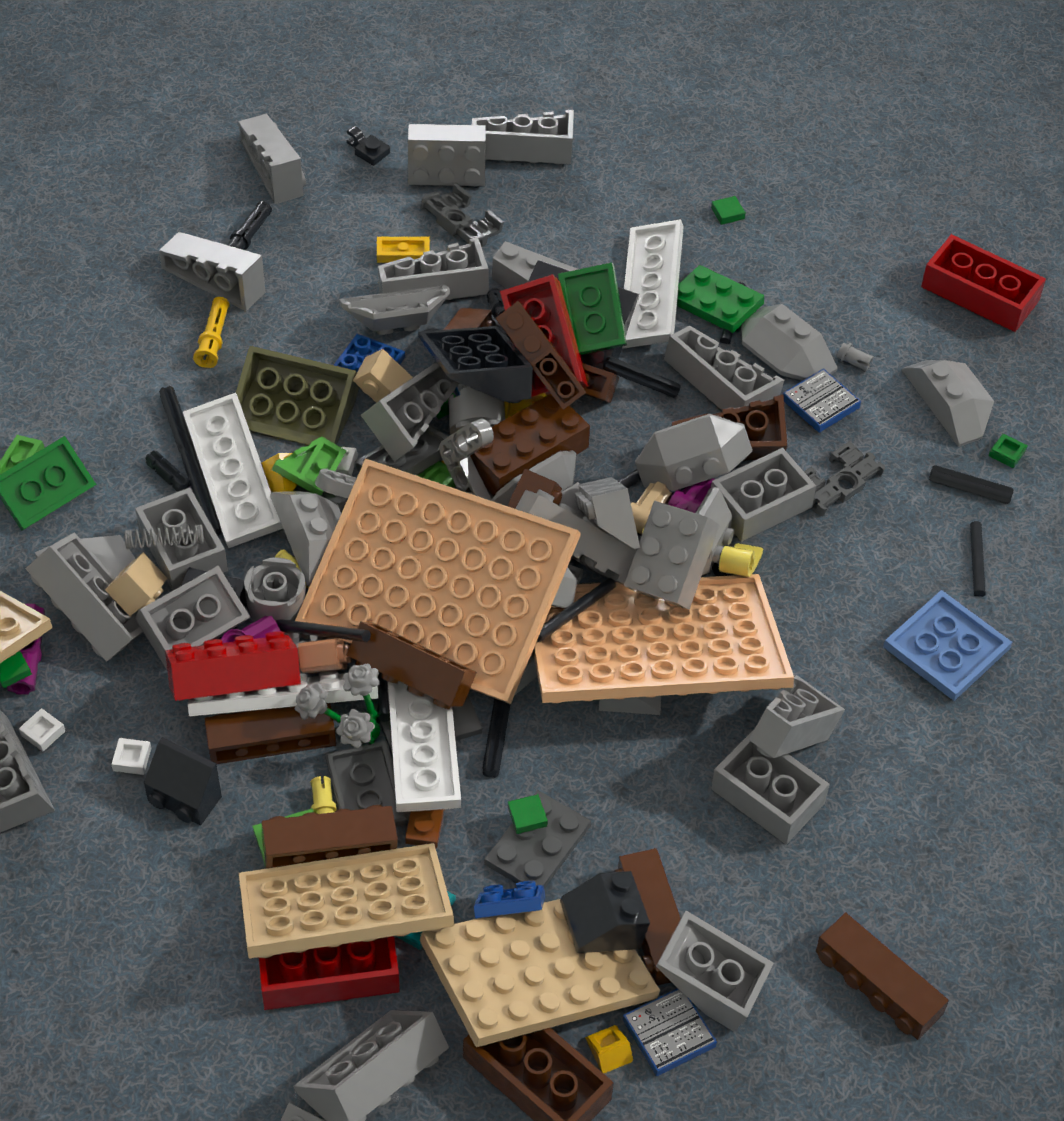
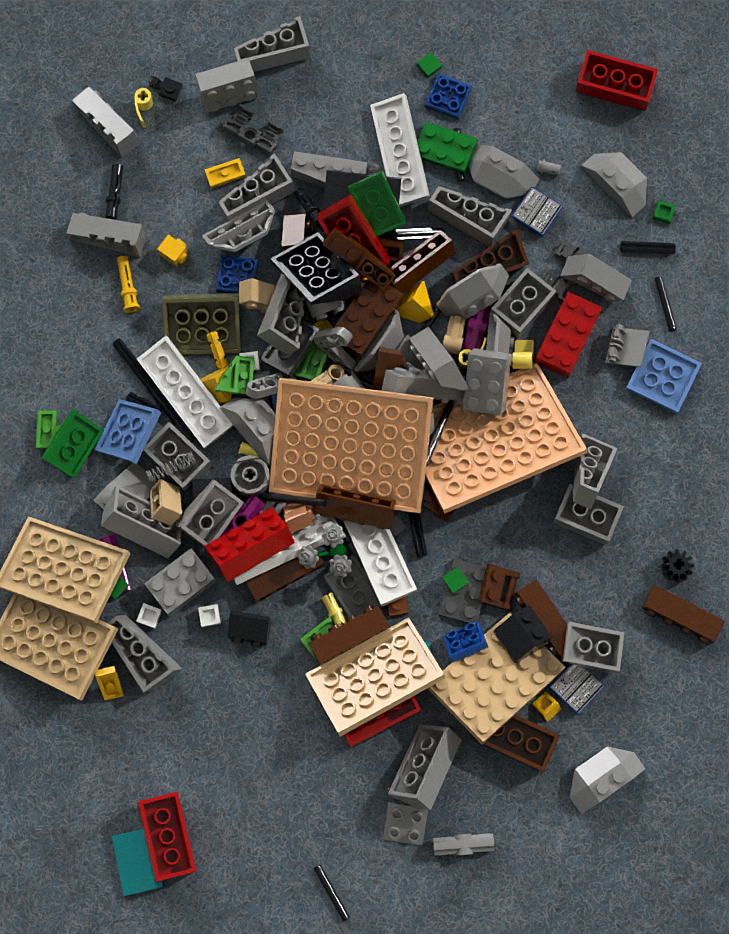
camera: 15 degrees left, 25 degrees up
none -> medium blue plate [94,399,161,464]
none -> light yellow panel [135,88,153,128]
none -> light grey brick [144,548,216,617]
none -> yellow brick [157,235,188,267]
none -> yellow axle [207,331,228,368]
none -> reddish brown brick [389,229,455,293]
none -> yellow slope [397,281,434,323]
none -> reddish brown plate [422,484,456,522]
none -> blue tile [425,73,472,120]
none -> reddish brown plate [478,564,520,611]
none -> red brick [534,292,602,378]
none -> light grey wedge [560,254,632,302]
none -> light grey hinge [605,324,650,367]
none -> black gear [660,549,694,583]

